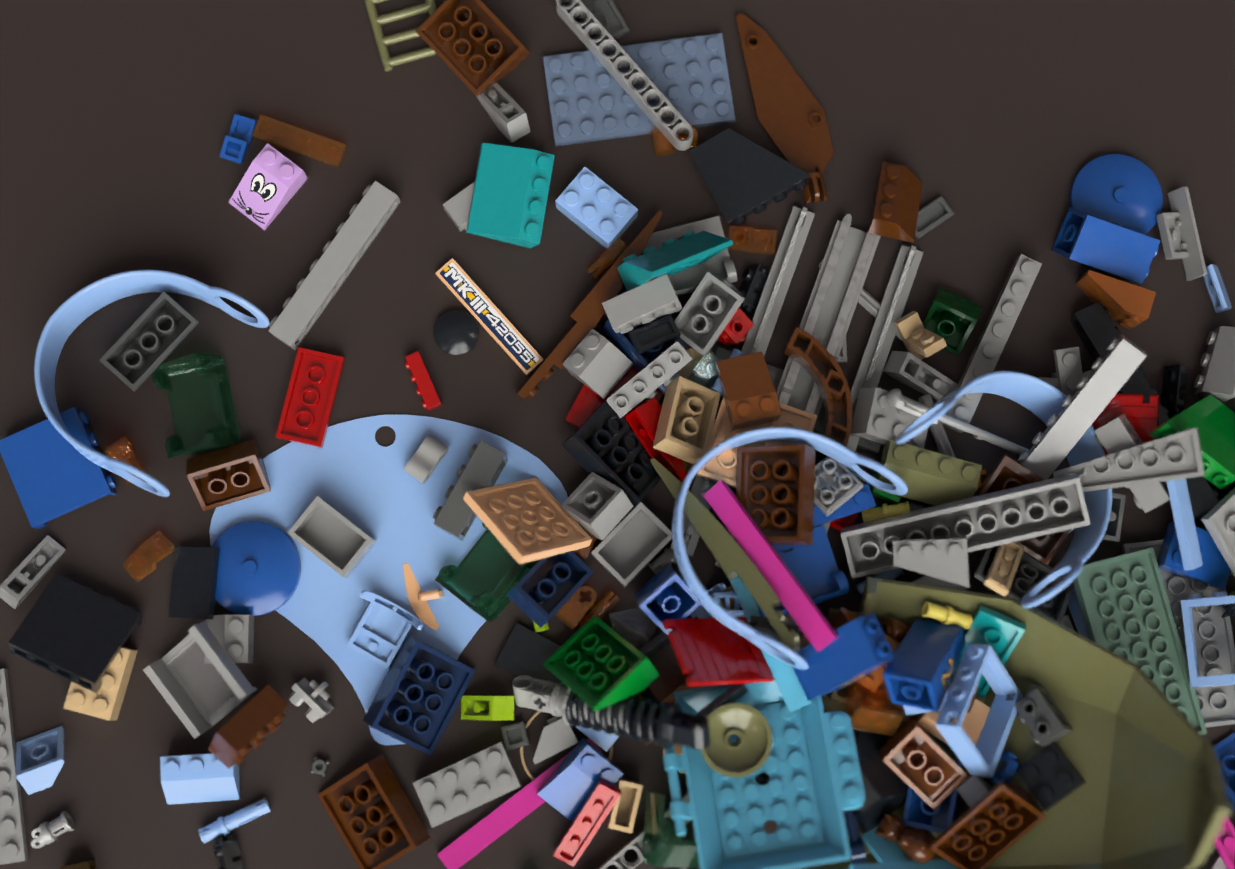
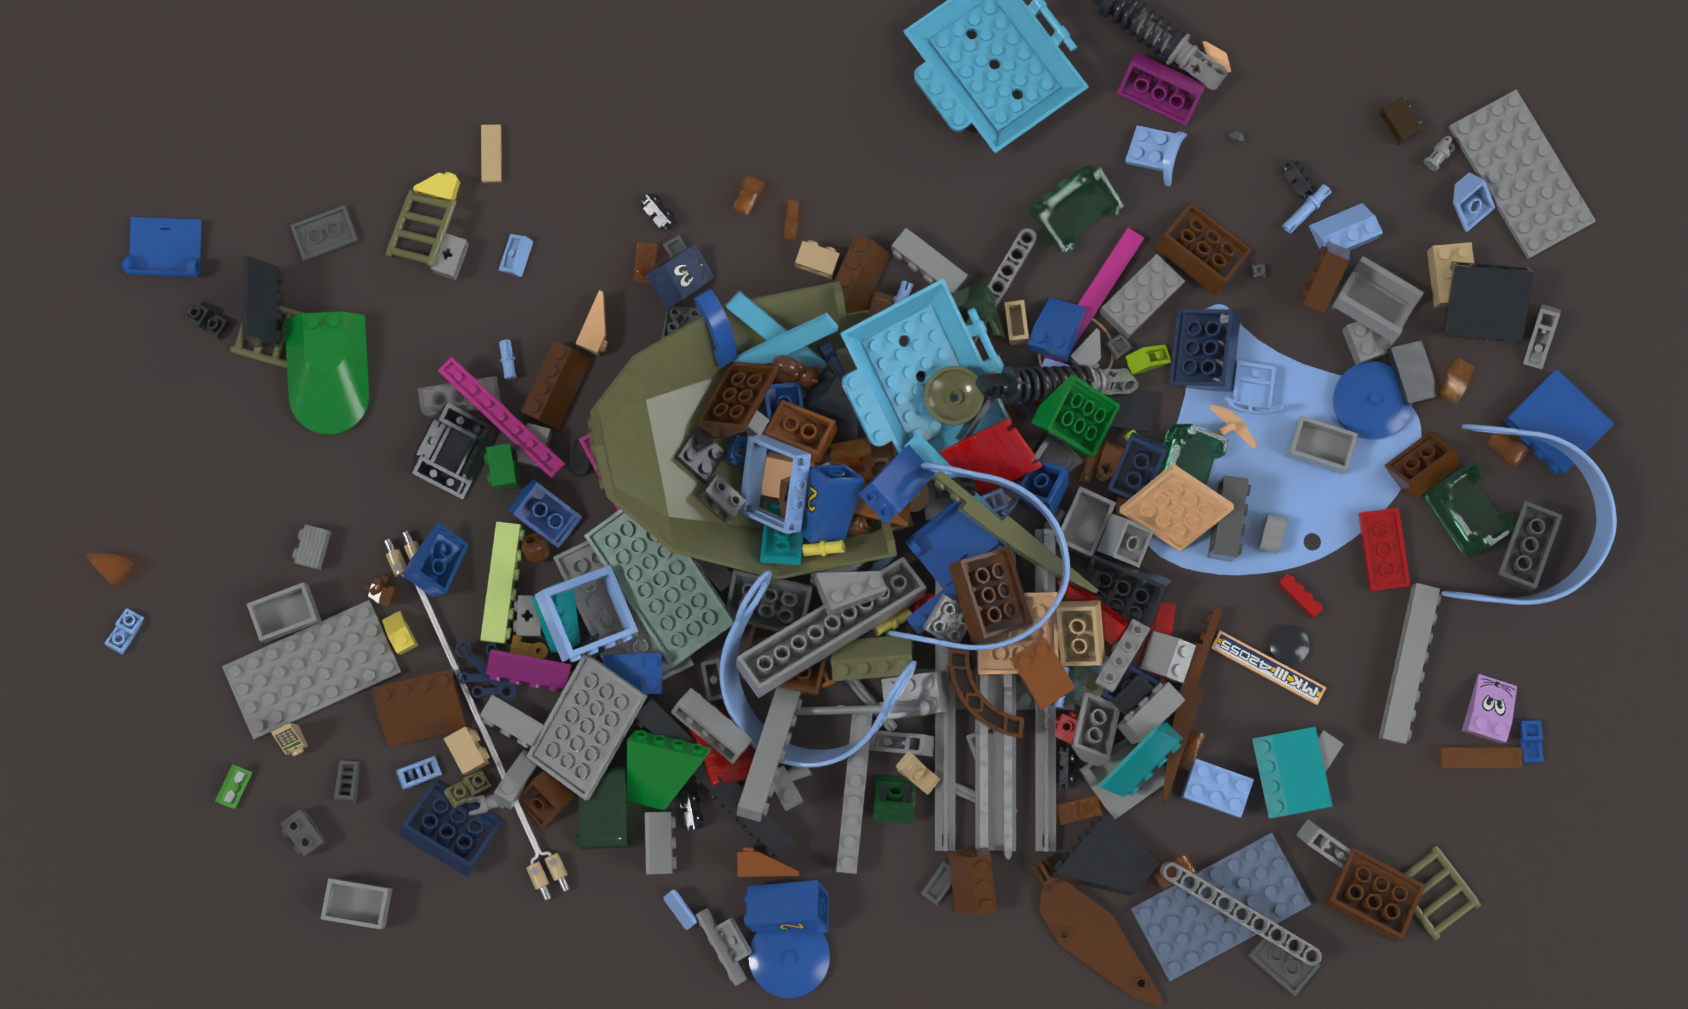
camera: 160 degrees right, 0 degrees up
light grey hips [289,678,335,722] -> none
plate [553,779,621,867] -> none
dark pink tile [703,480,839,652] -> none
tan tile [984,542,1025,597] -> none
light grey wing [1053,427,1205,492] -> none
light blue tile [1166,478,1203,571] -> none

